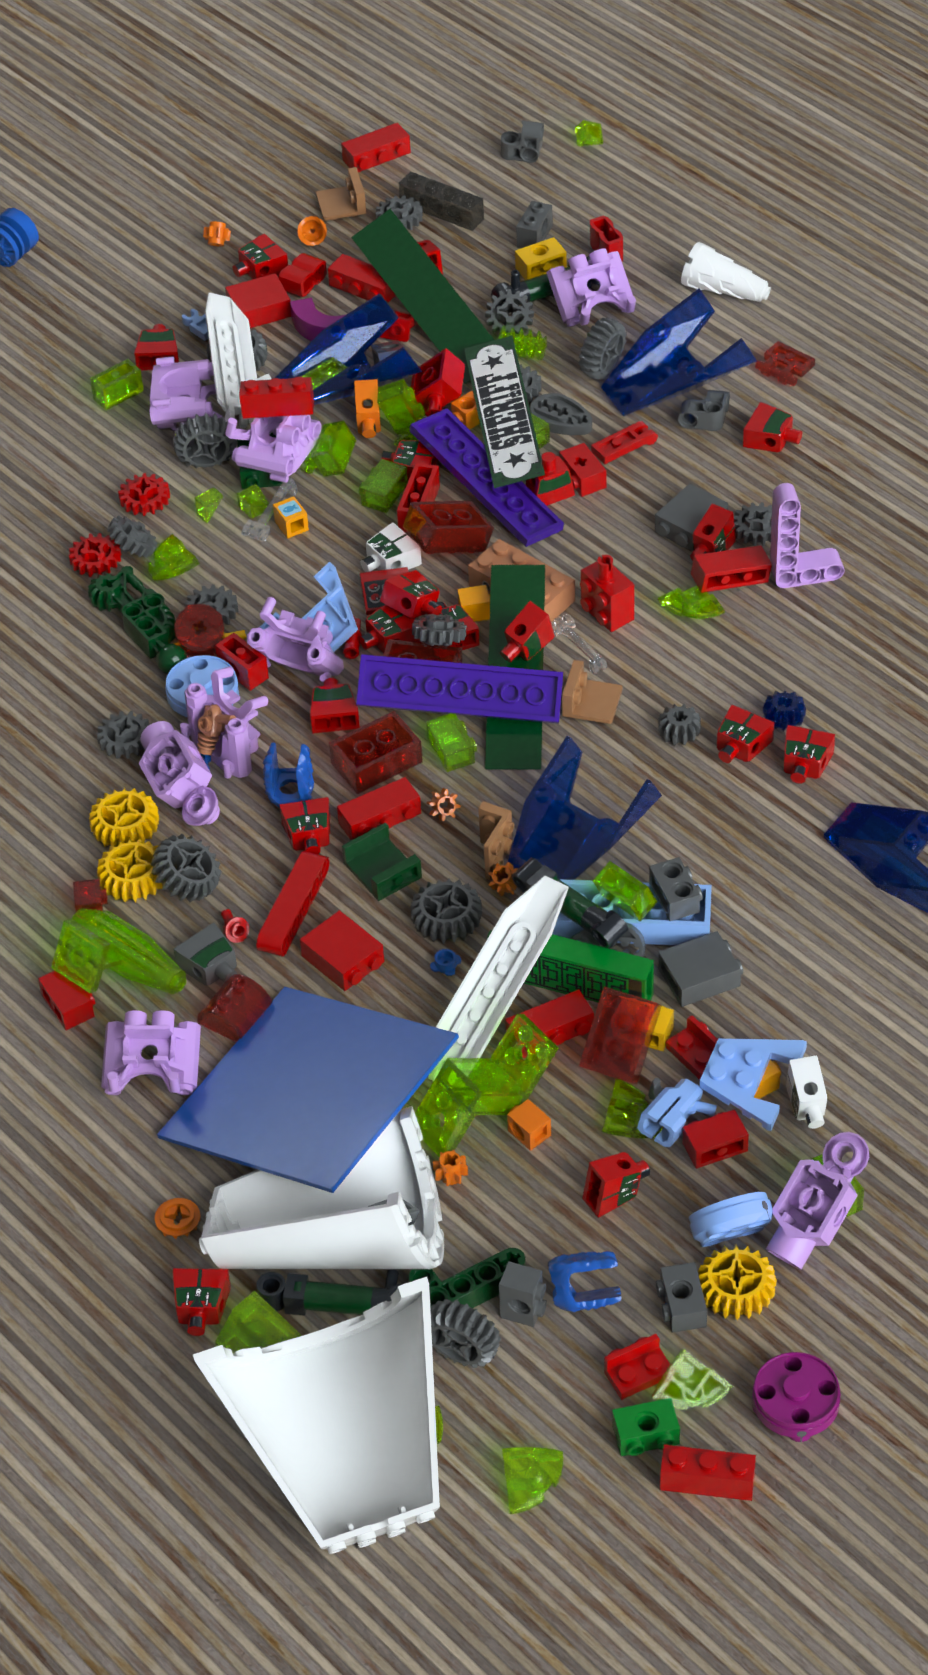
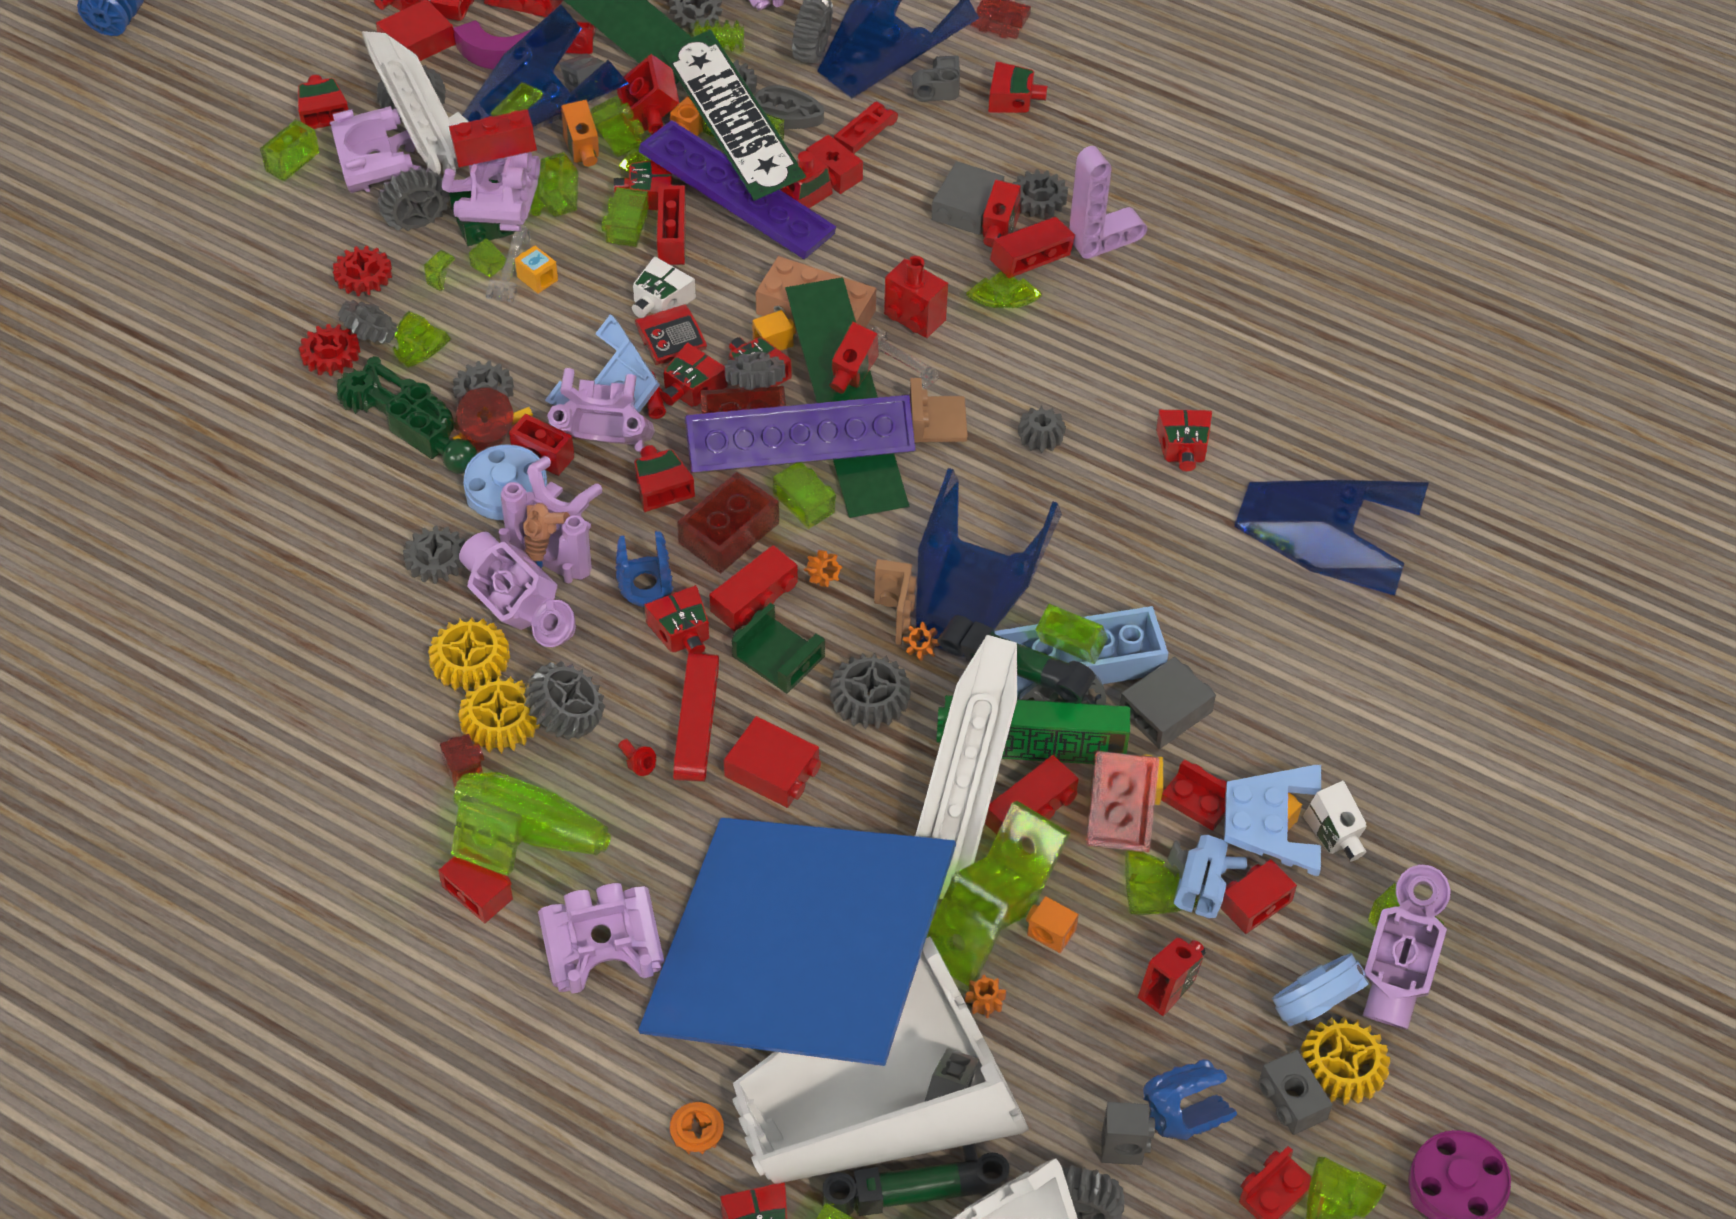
camera: 20 degrees left, 5 degrees up
dark grey torso [173,923,237,986] -> none
light blue plate [182,309,209,341] -> none
clear red brick [197,974,272,1042] -> none
red torso [380,570,442,618] -> none
clear red brick [403,501,494,554] -> none
dark green beam [409,1248,526,1309] -> none
blue plate [430,949,461,976] -> none
dark grey brick [649,857,703,921] -> none
red torso [717,705,774,763] -> none
clear blue gear [763,689,806,732] -> none

